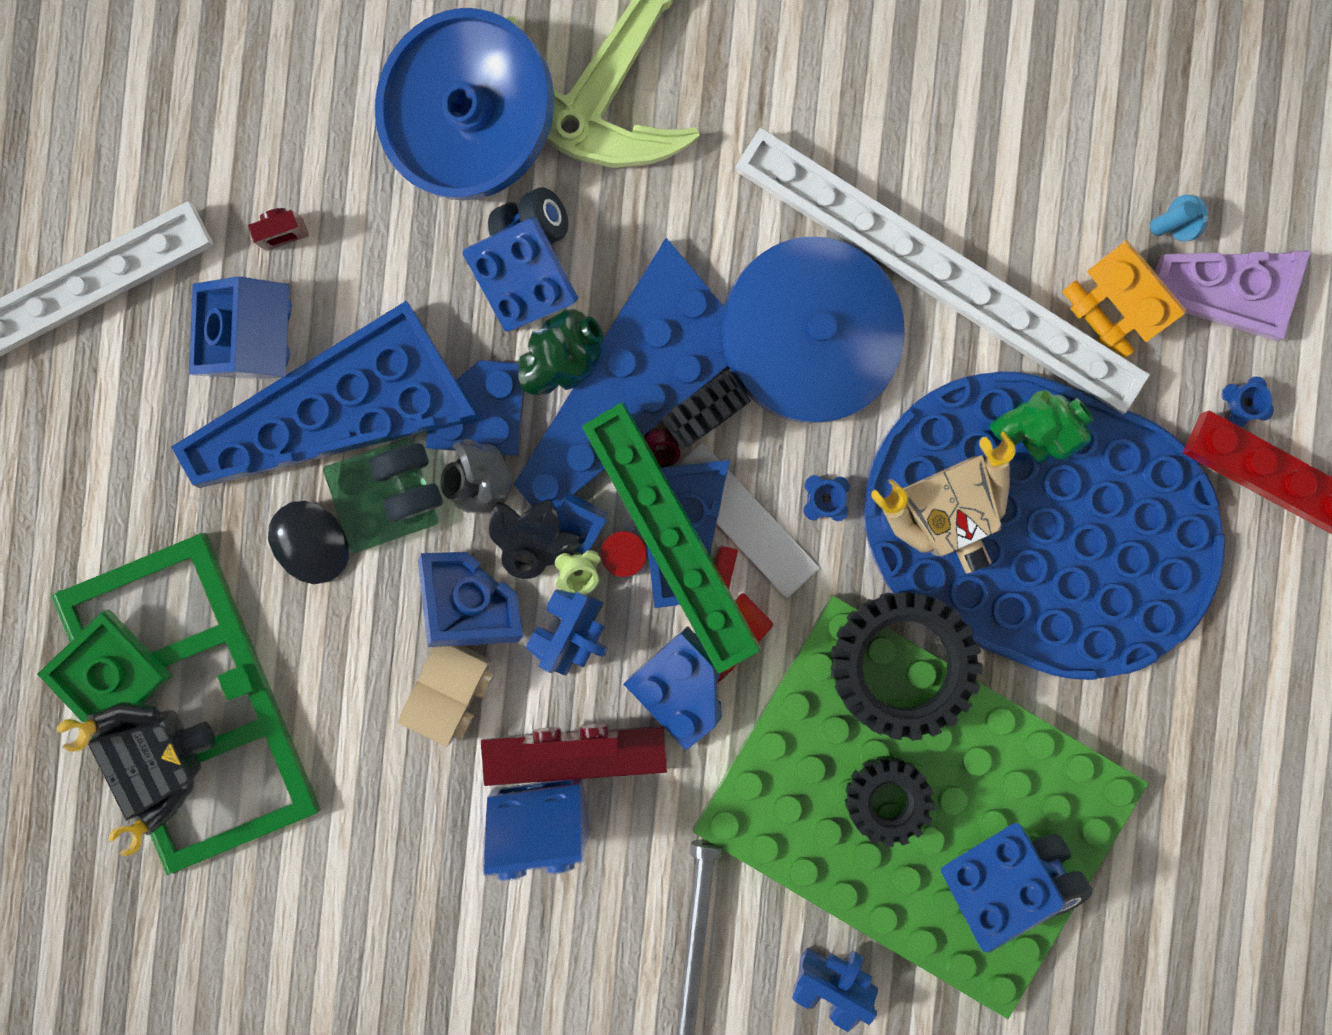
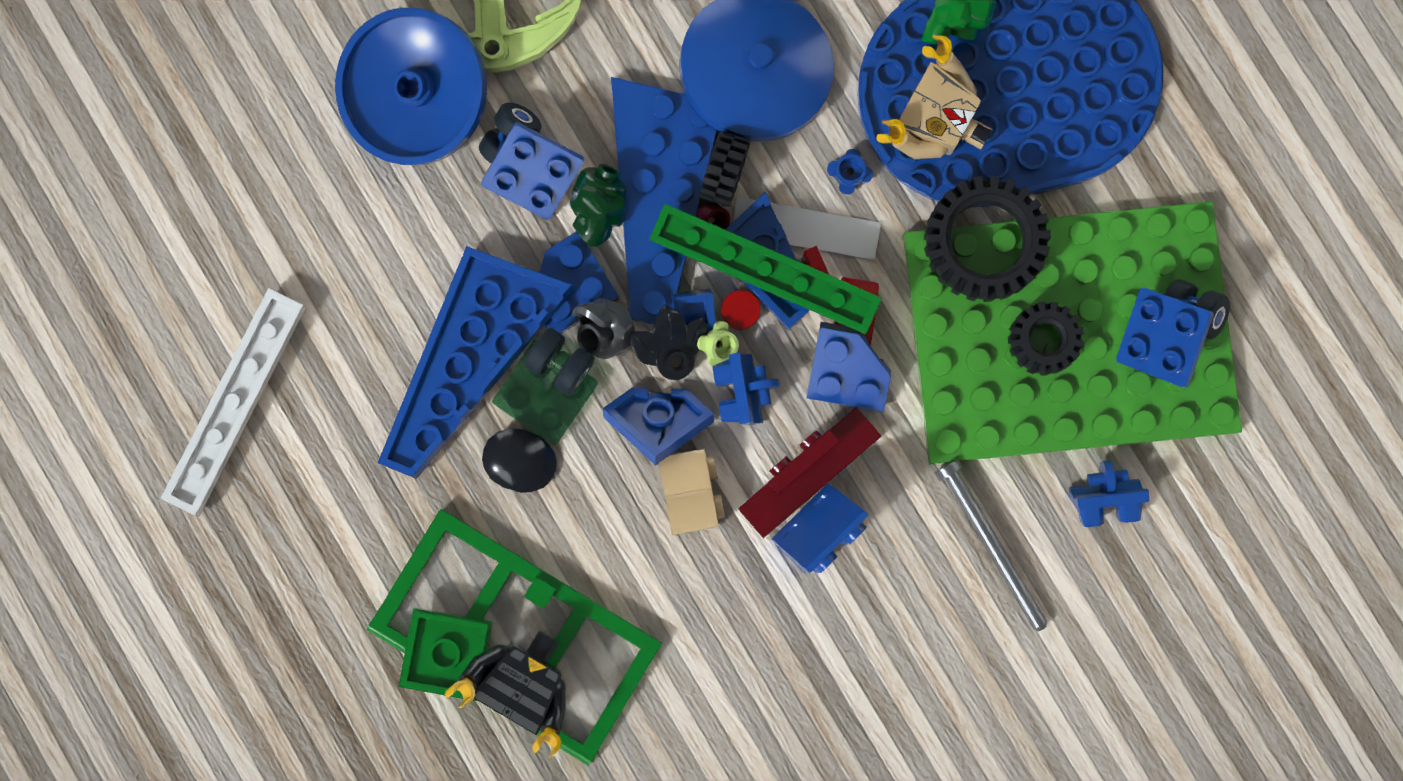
camera: 35 degrees left, 5 degrees down
blue slope [189,276,292,379] -> none
dark red plate [248,208,309,251] -> none

